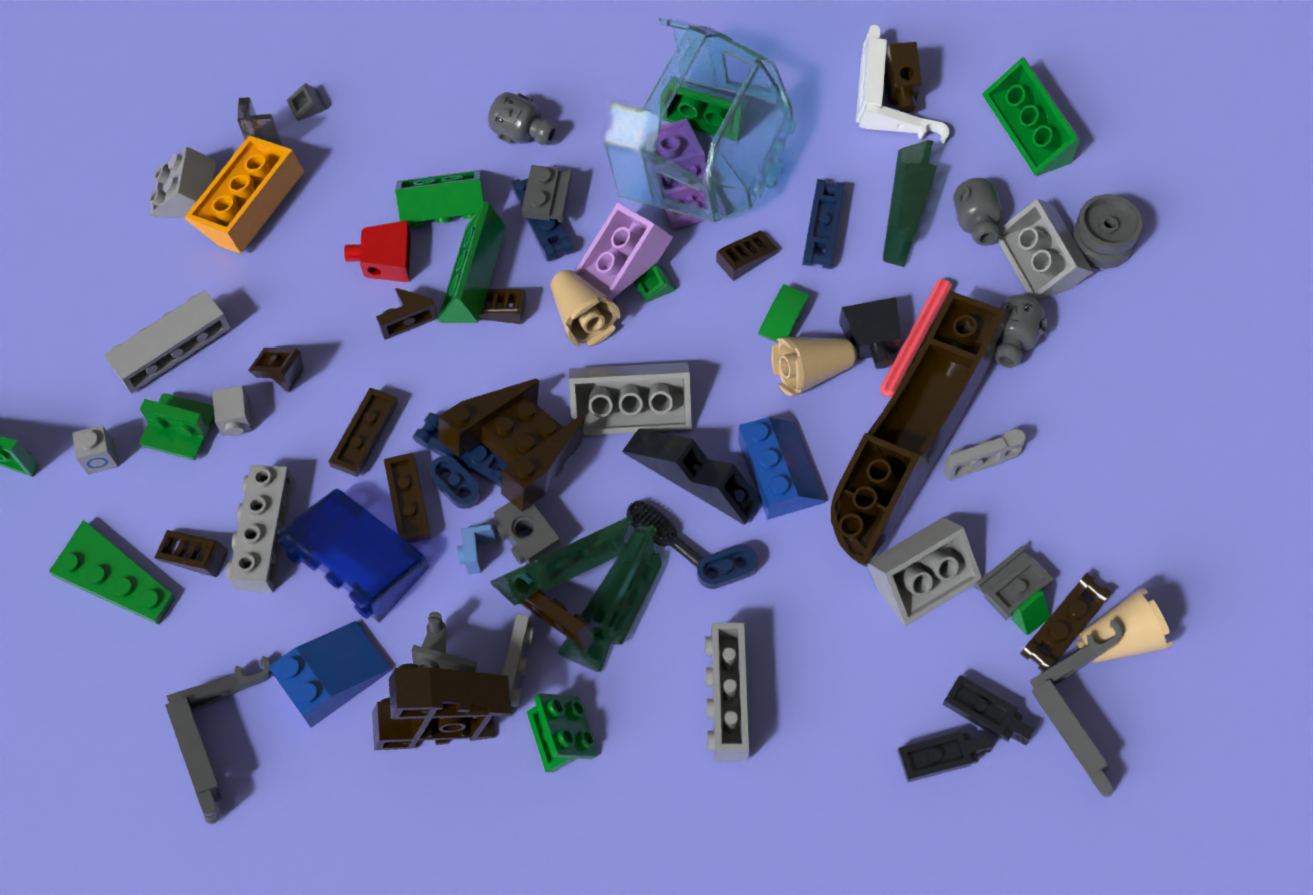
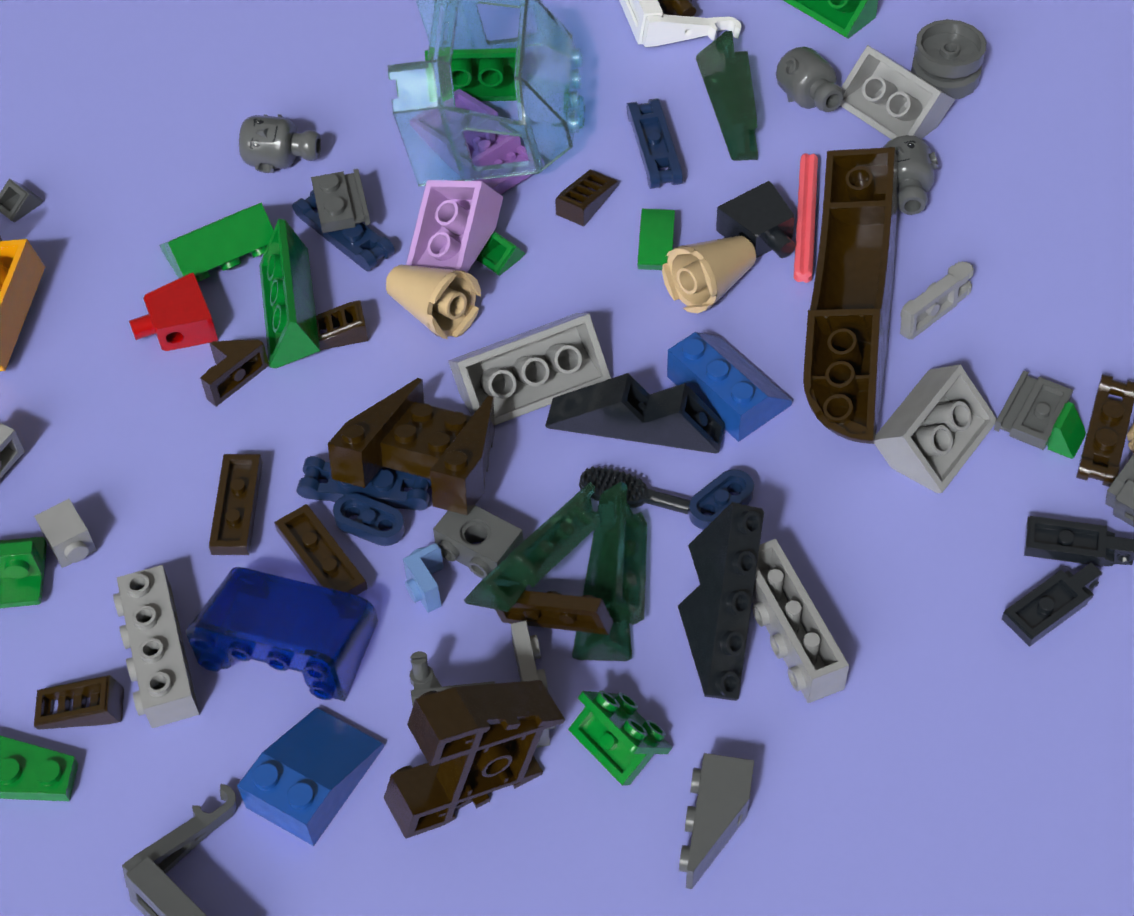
camera: 20 degrees left, 10 degrees down
dark brown slope [248,348,304,392] -> none
none -> black slope [678,502,764,701]
none -> dark grey slope [679,753,754,889]

